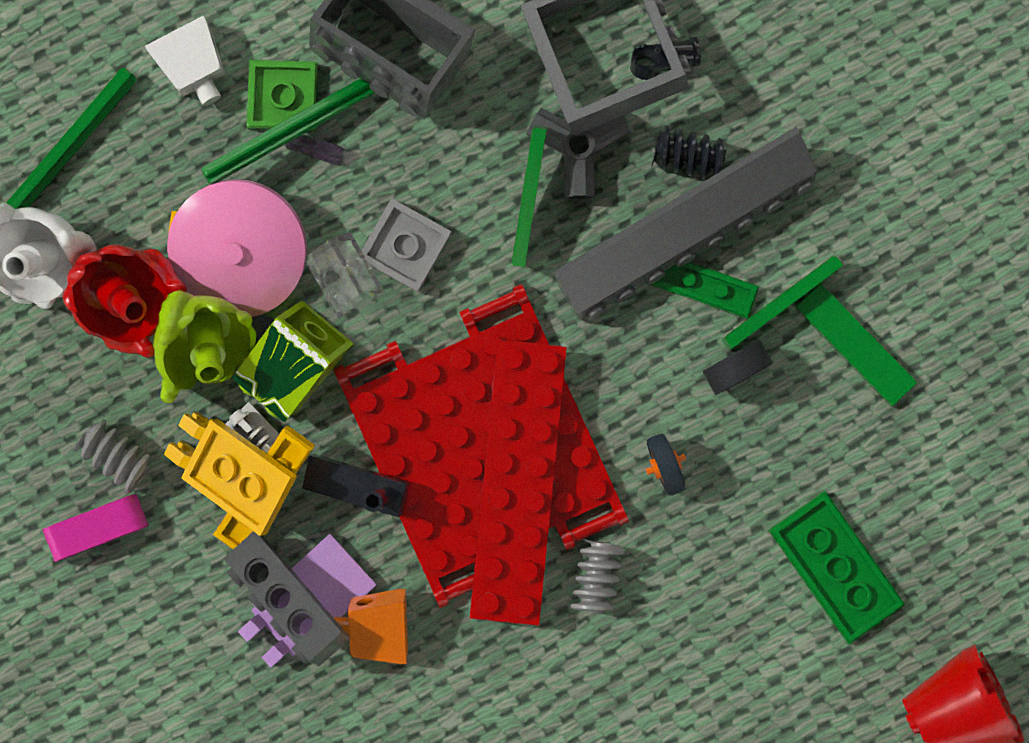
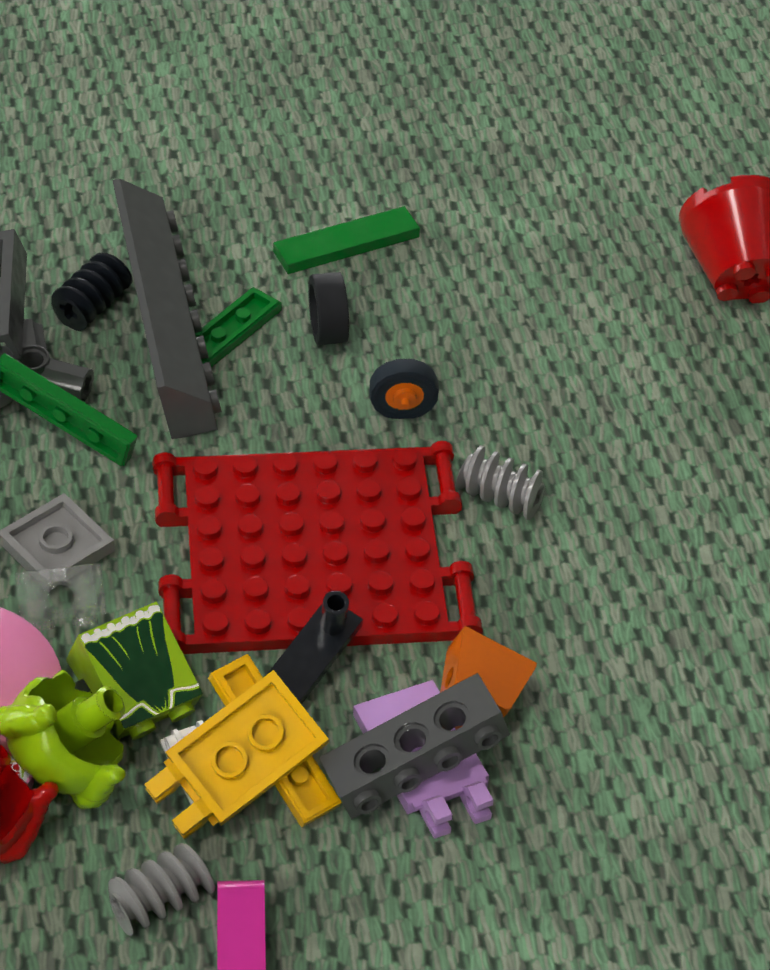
camera: 75 degrees left, 40 degrees down
red plate [469,340,567,625] -> none
green tile [722,256,843,350] -> none
green tile [768,491,905,644] -> none

